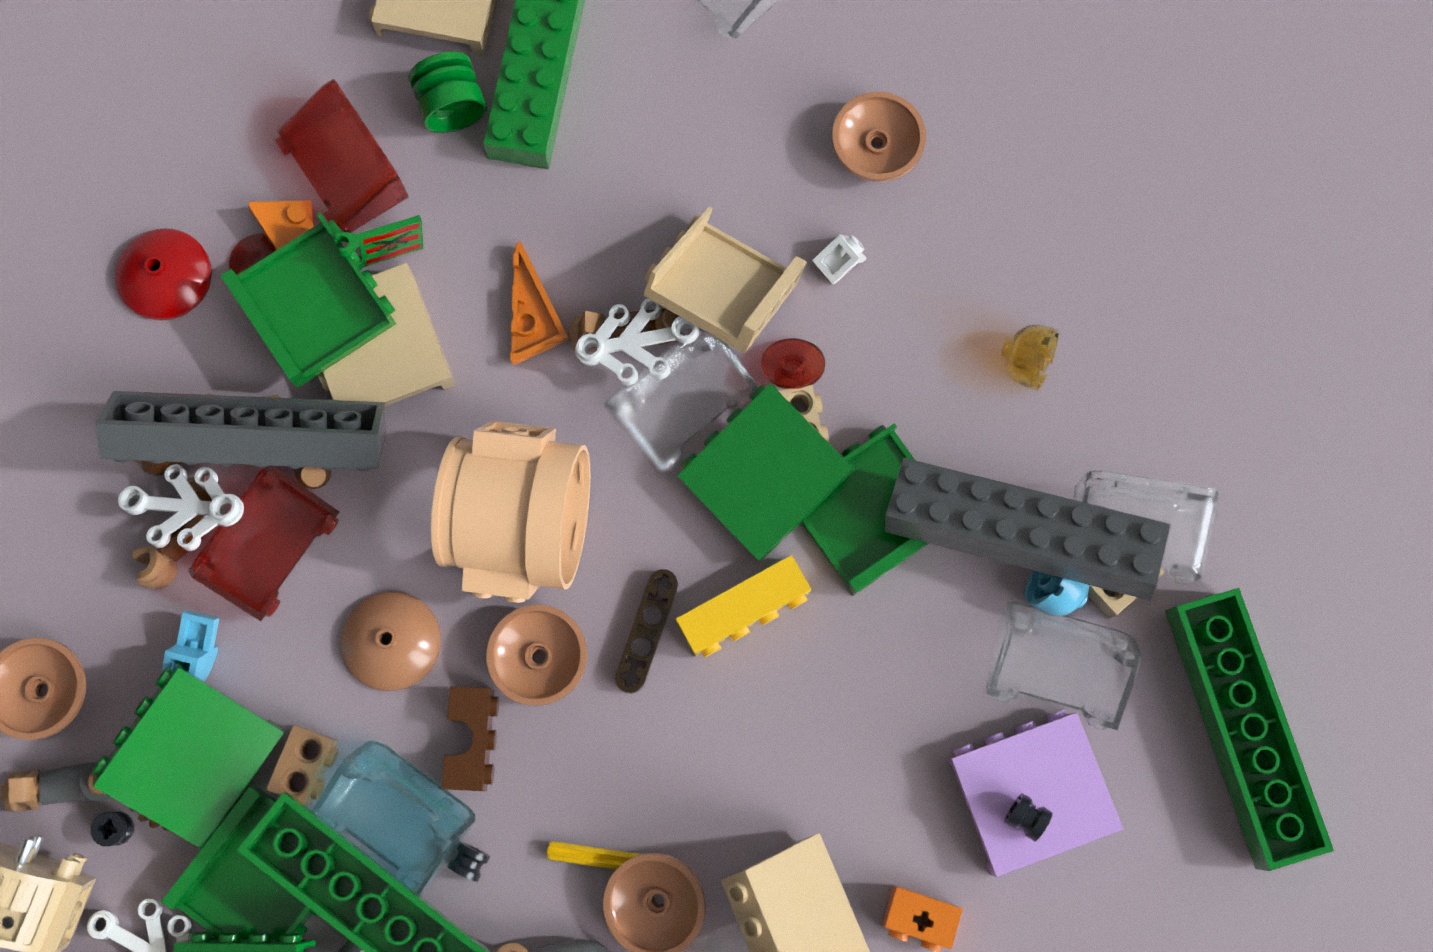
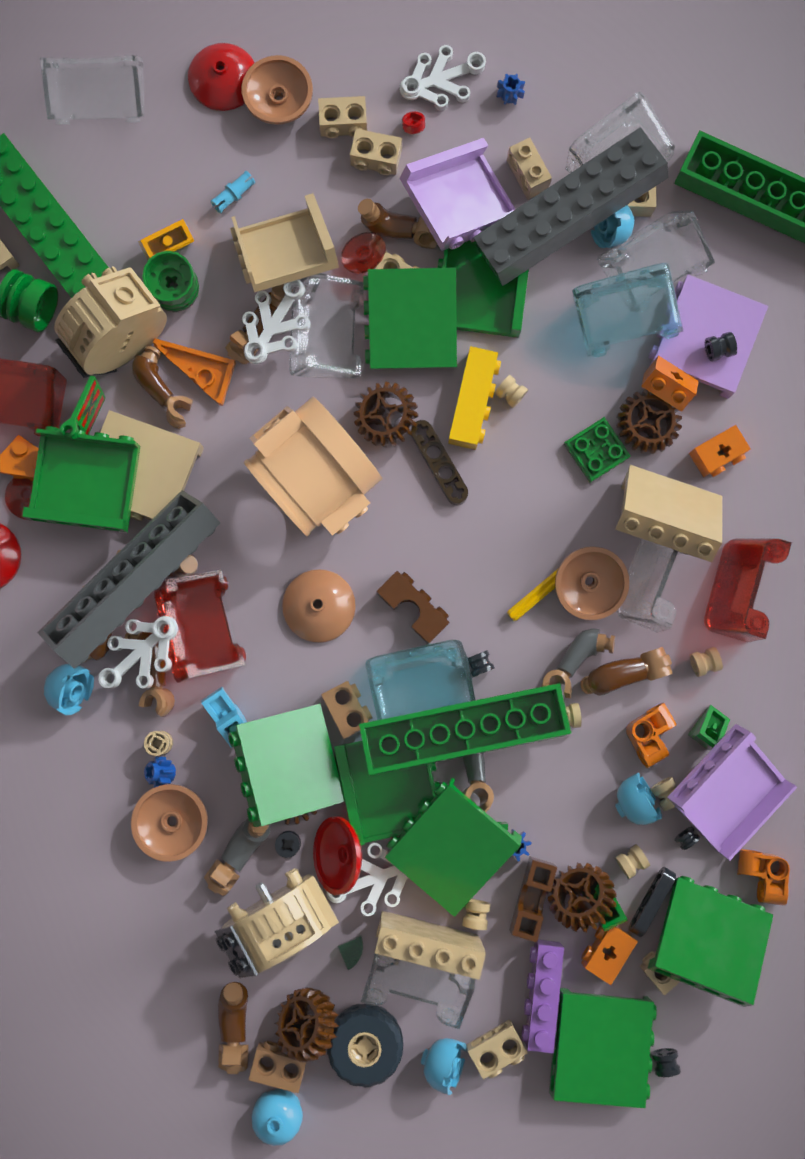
camera: 50 degrees left, 5 degrees up
nougat dish [486,605,588,706] -> none
white bracket [812,235,867,284] -> none
clear yellow cylinder [1002,324,1059,391] -> none
none -> medium azure cylinder [44,664,94,715]
none -> tan piece [54,267,167,378]
none -> piece [132,346,193,429]
none -> light orange brick [138,219,194,260]
none -> green wheel [142,251,200,312]
none -> tan wheel [144,730,173,756]
none -> blue gear [144,757,176,788]
none -> red dish [188,43,255,111]
none -> medium azure pin [210,171,255,213]
none -> red dish [313,817,362,895]
none -> tan brick [318,96,367,138]
none -> tan brick [350,129,402,175]
none -> reddish brown gear [353,381,419,447]
none -> piece [358,198,437,249]
none -> lavender panel [399,138,515,251]
none -> white plant [400,45,486,111]
none -> red tile [402,111,426,134]
none -> tan wheel [495,375,528,408]
none -> blue gear [497,73,525,105]
none -> tan brick [506,137,552,200]
none -> green tile [564,417,631,483]
none -> clear light blue windscreen [572,263,683,358]
none -> reddish brown gear [616,389,682,454]
none -> orange brick [641,355,698,412]

